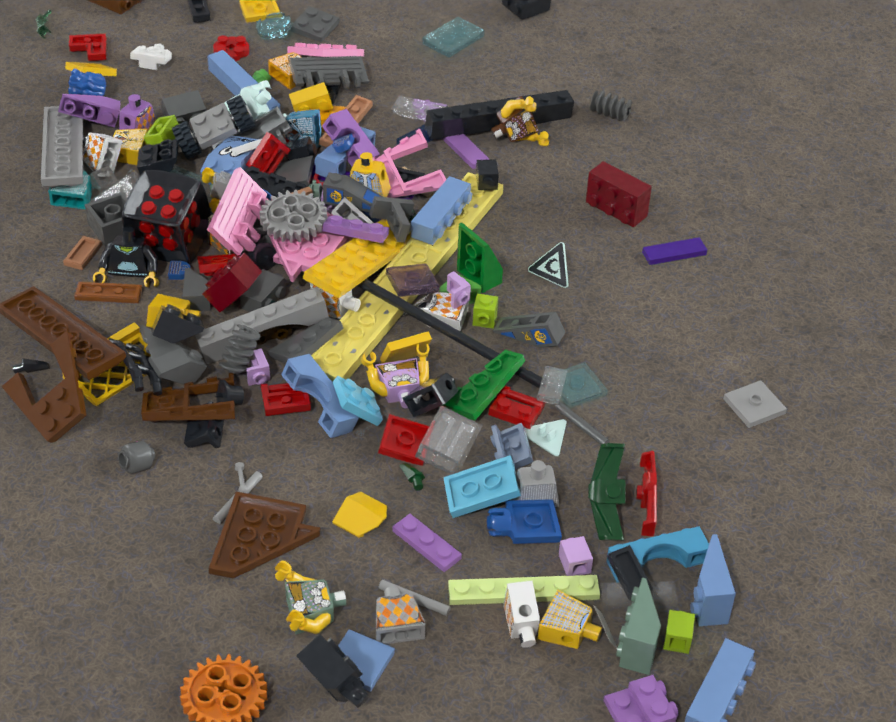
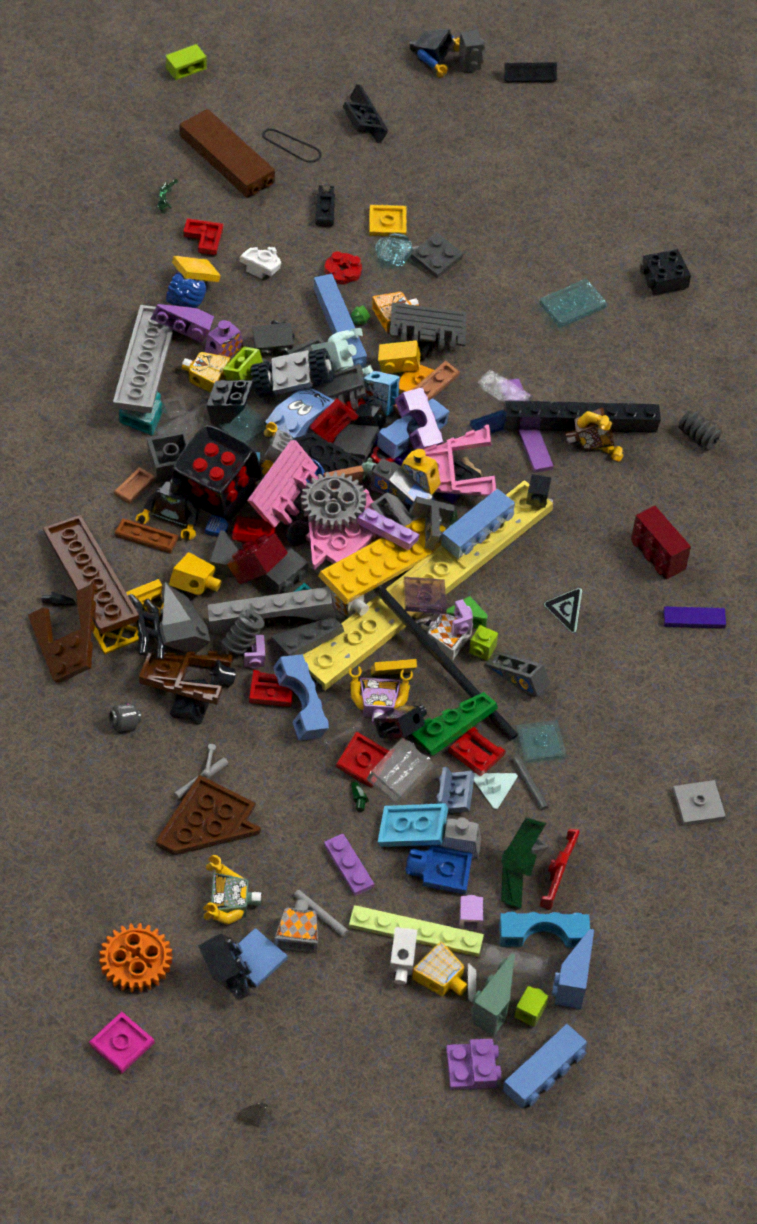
camera: 15 degrees right, 10 degrees up
white torso [83,132,123,176] -> none
black slope [151,304,205,344] -> none
white sticker [230,139,262,155] -> none
bright pink plate [287,43,364,57] -> none
blue tile [332,134,354,153] -> none
yellow slope [332,492,387,538] -> none
medium azure plate [333,376,383,426] -> none
green slope [457,223,503,293] -> none
clear plate [537,366,568,405] -> none
black tile [607,545,653,601] -> none

